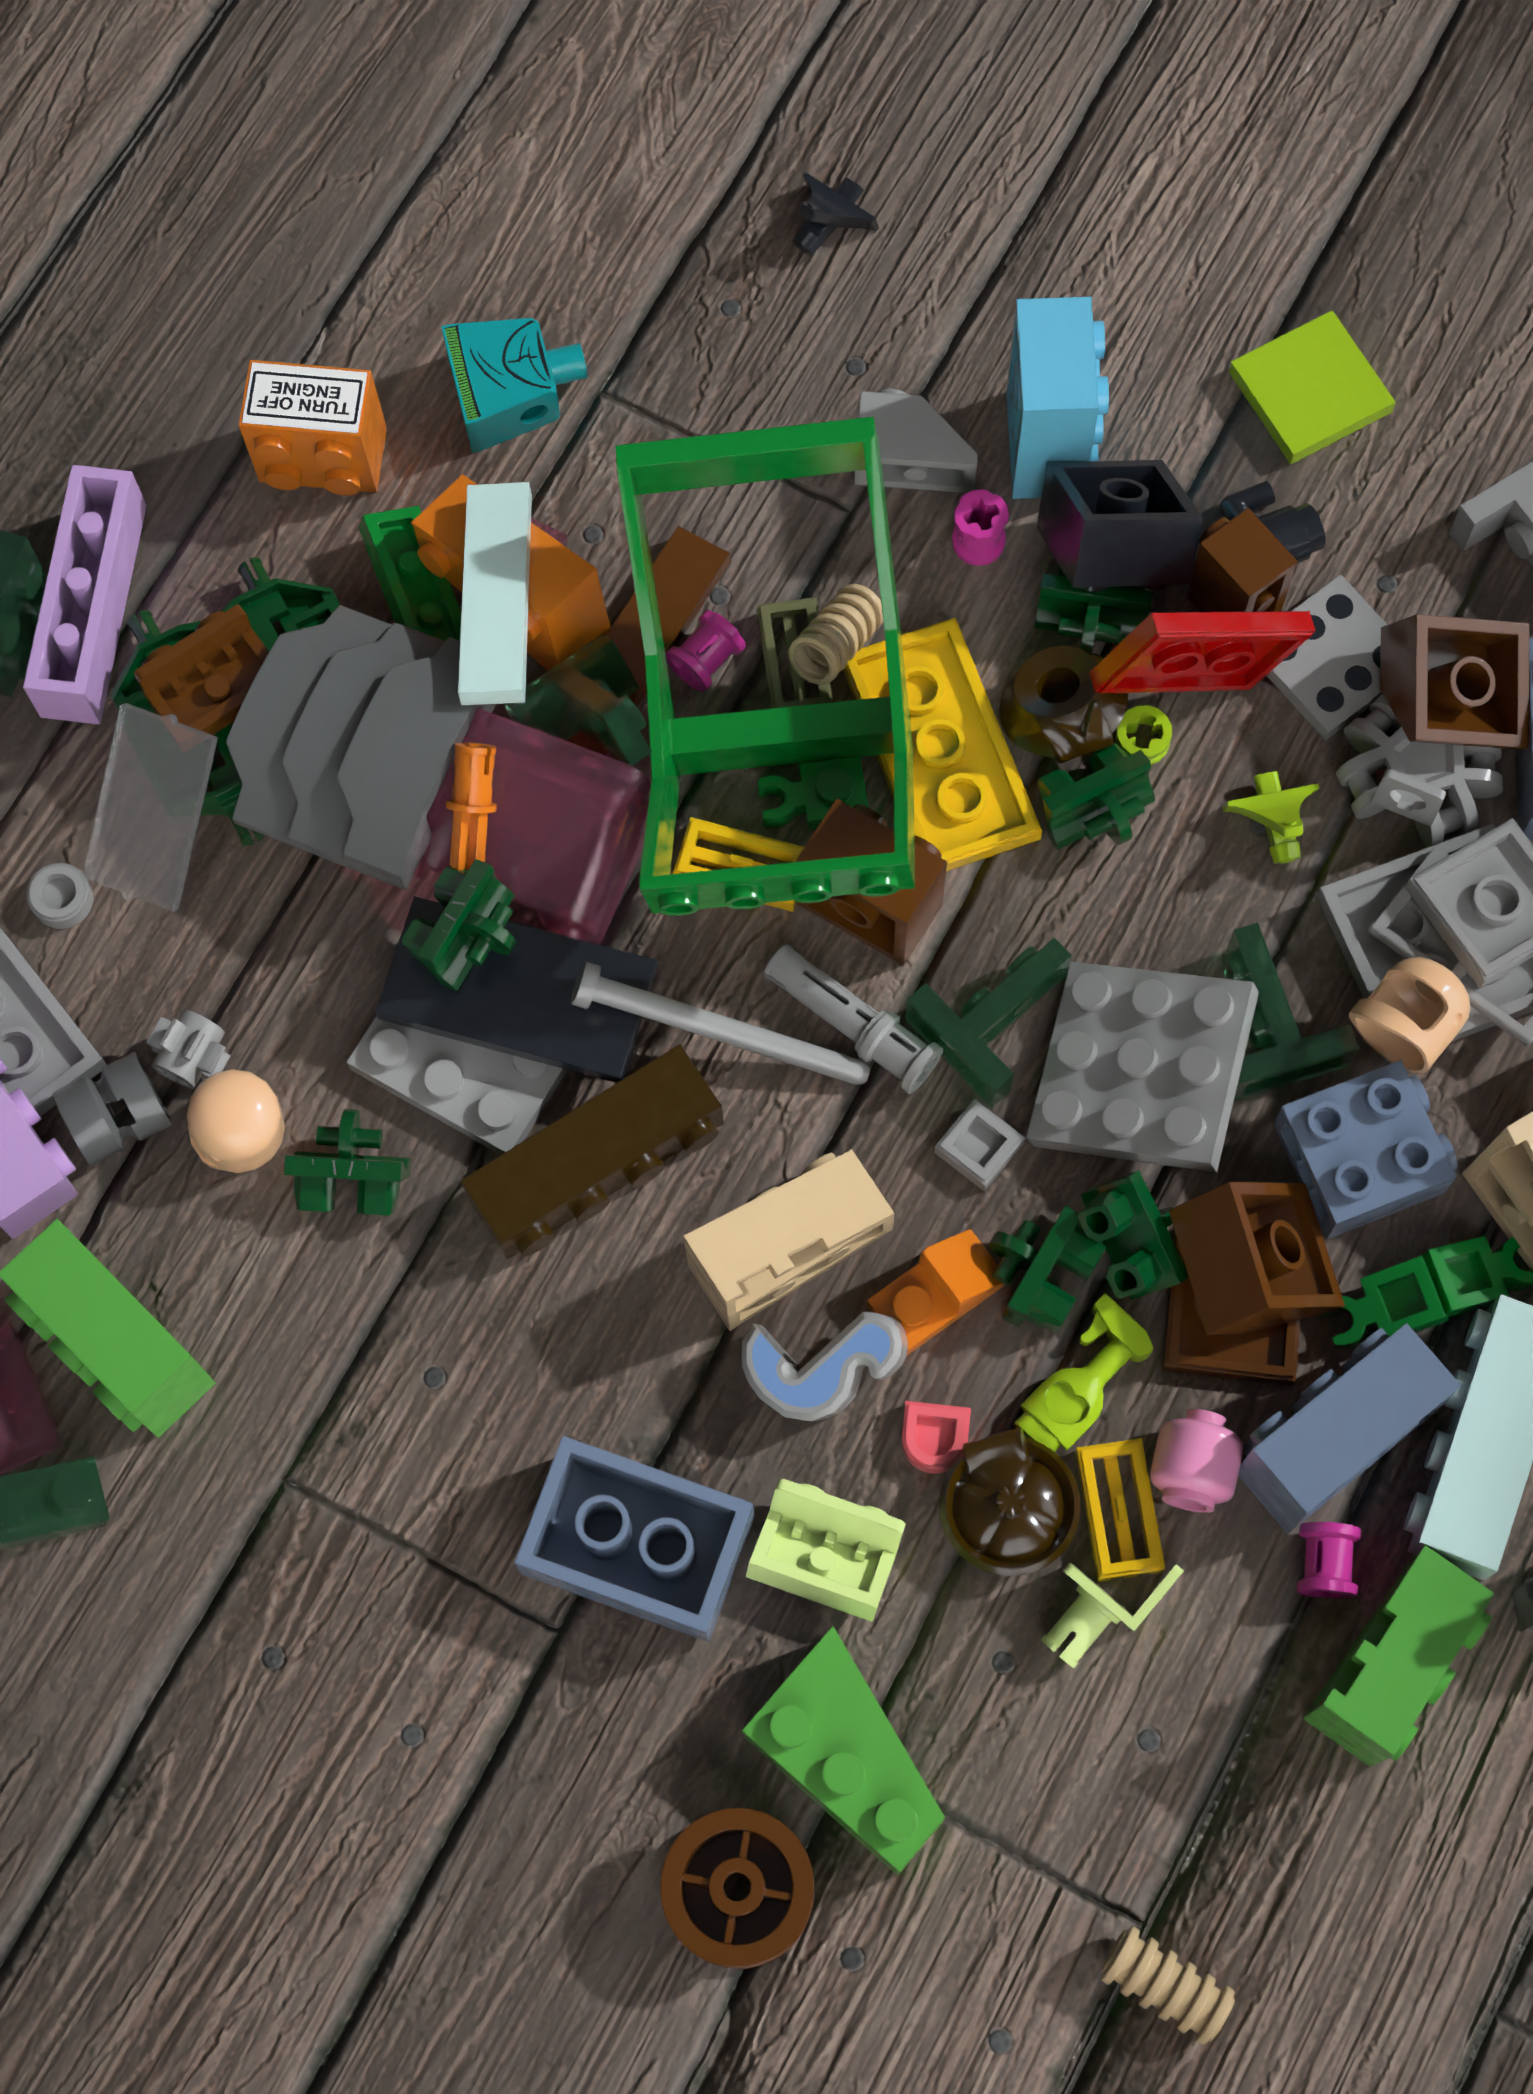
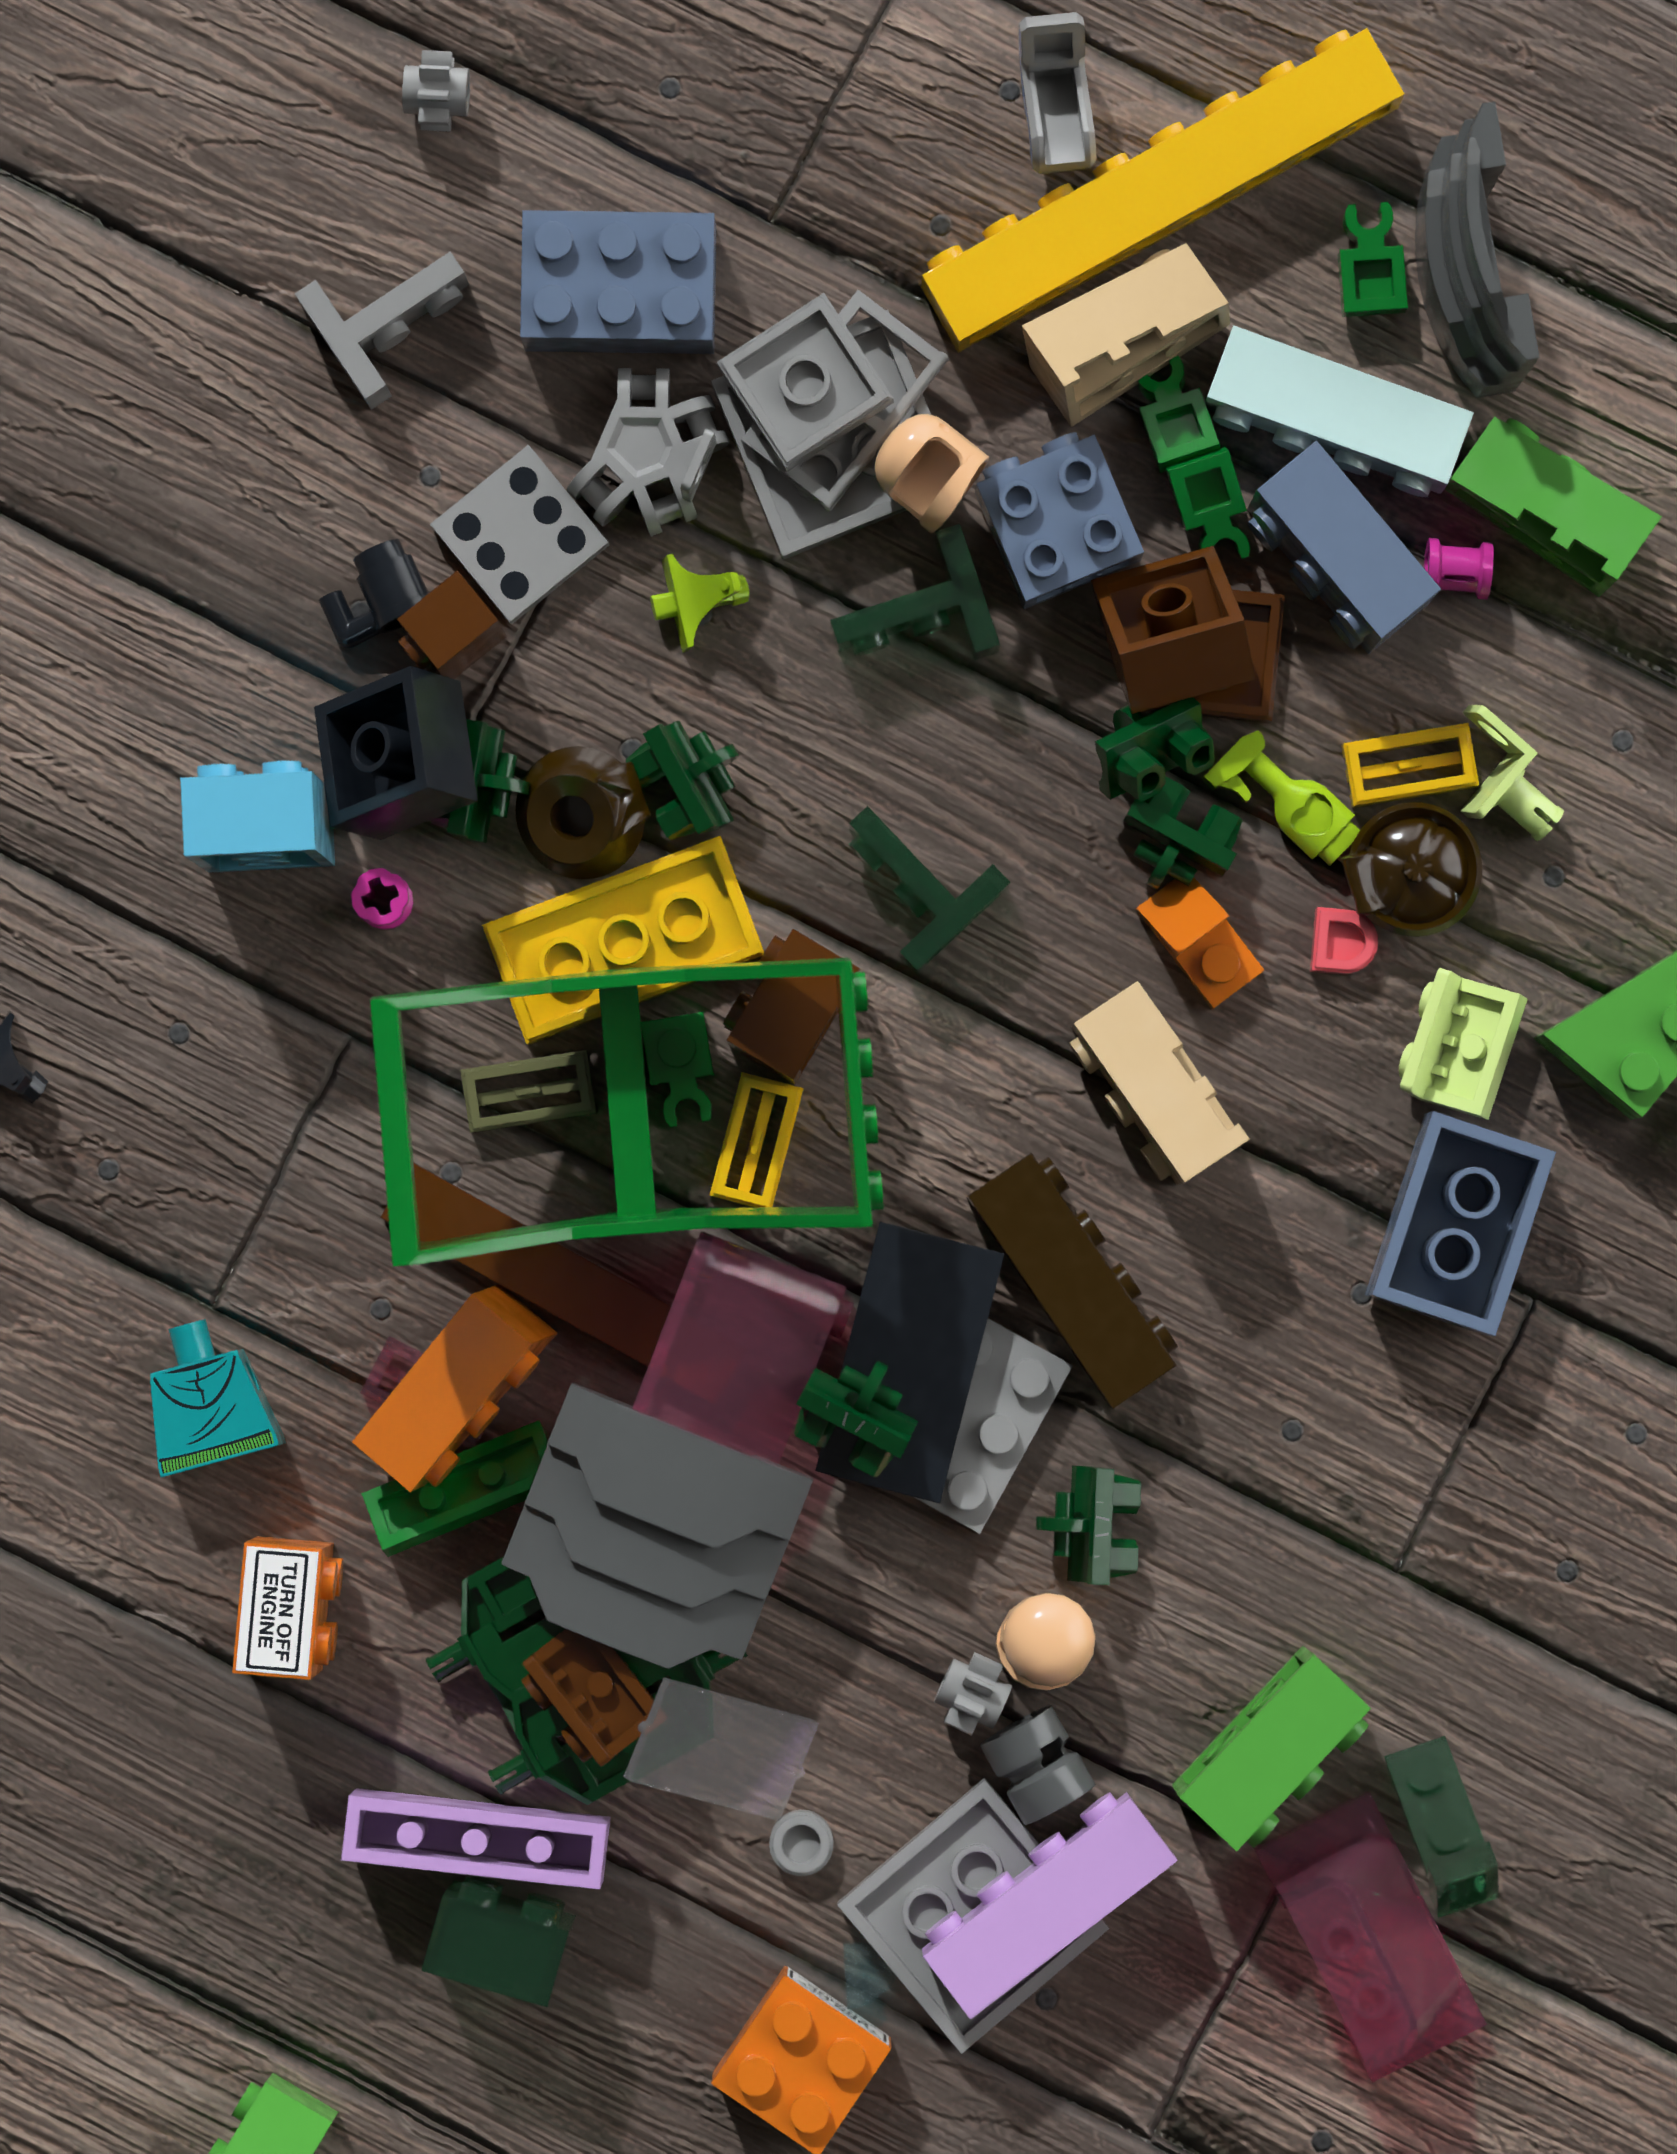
camera: 90 degrees left, 15 degrees up
orange axle [445,742,497,871] -> none
light aqua tile [458,482,532,705] -> none
clear green bracket [503,633,651,766] -> none
light grey bar [571,961,870,1085] -> none
dark pink bush [666,609,746,692] -> none
light grey animal [742,1312,908,1421] -> none
light grey pin [764,944,943,1094] -> none
tan piece [789,584,883,685] -> none
light grey slope [855,389,978,493] -> none
light grey tile [934,1099,1025,1192] -> none
light grey plate [1026,962,1259,1172] -> none
red tile [1089,611,1316,693] -> none
lime bush [1115,705,1172,765] -> none
bright pink head [1150,1409,1244,1513] -> none
lime tile [1228,310,1396,465] -> none
reddish brown slope [1380,614,1529,750] -> none

